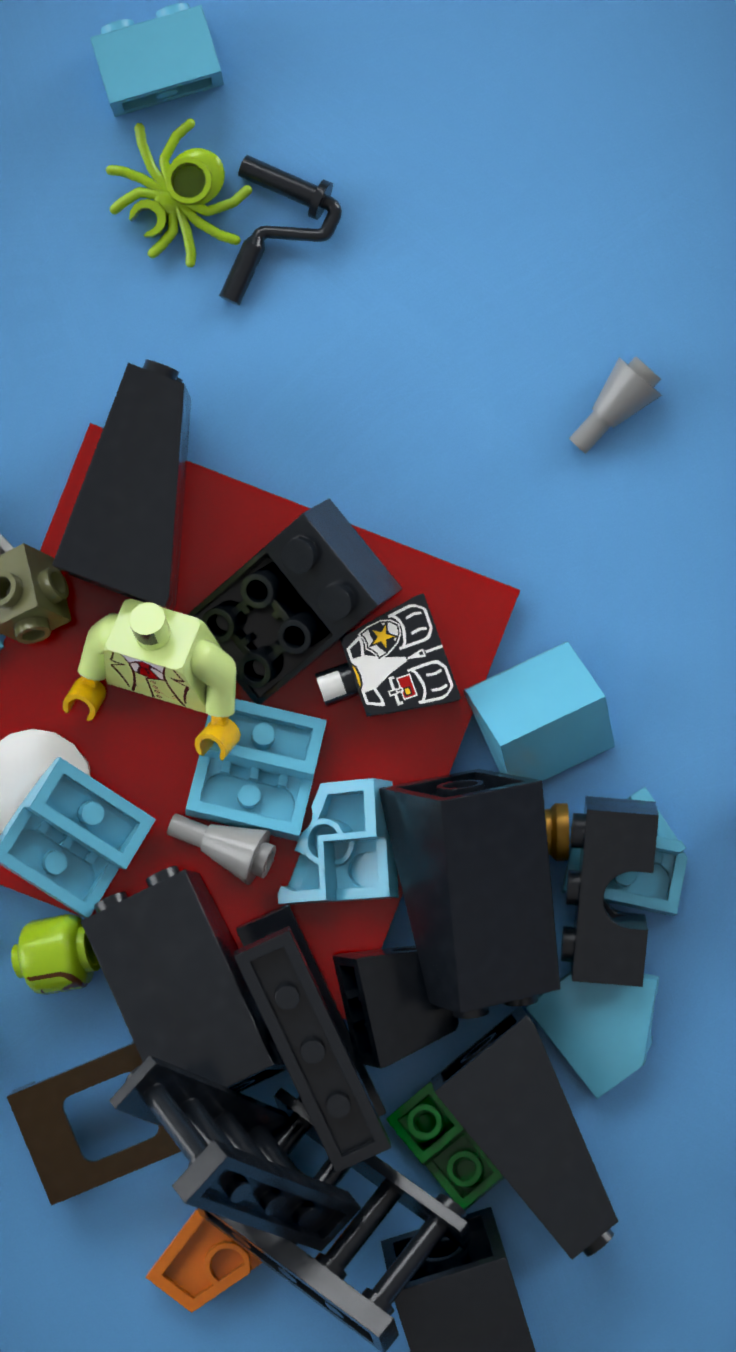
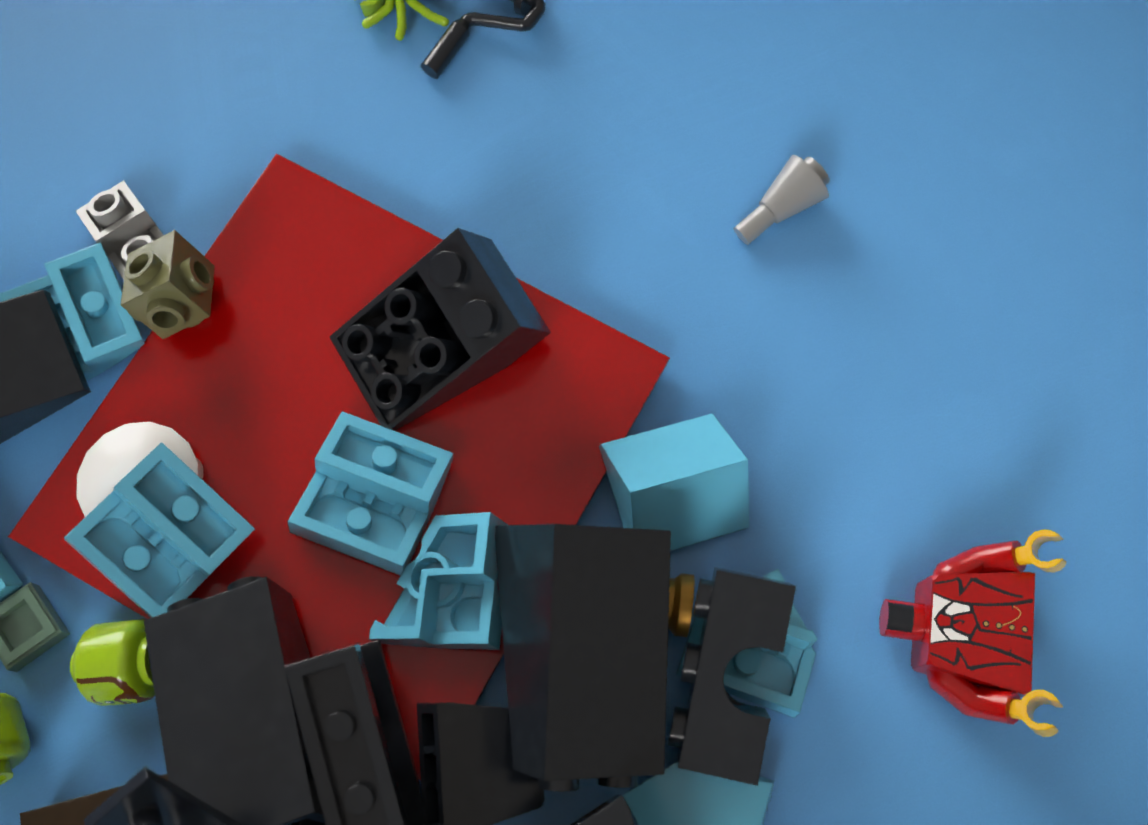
camera: 15 degrees right, 15 degrees down
black slope [52,359,191,611] -> none
yellowish green torso [63,599,241,761] -> none
light grey cone [167,813,276,885] -> none
torso [315,593,461,717] -> none

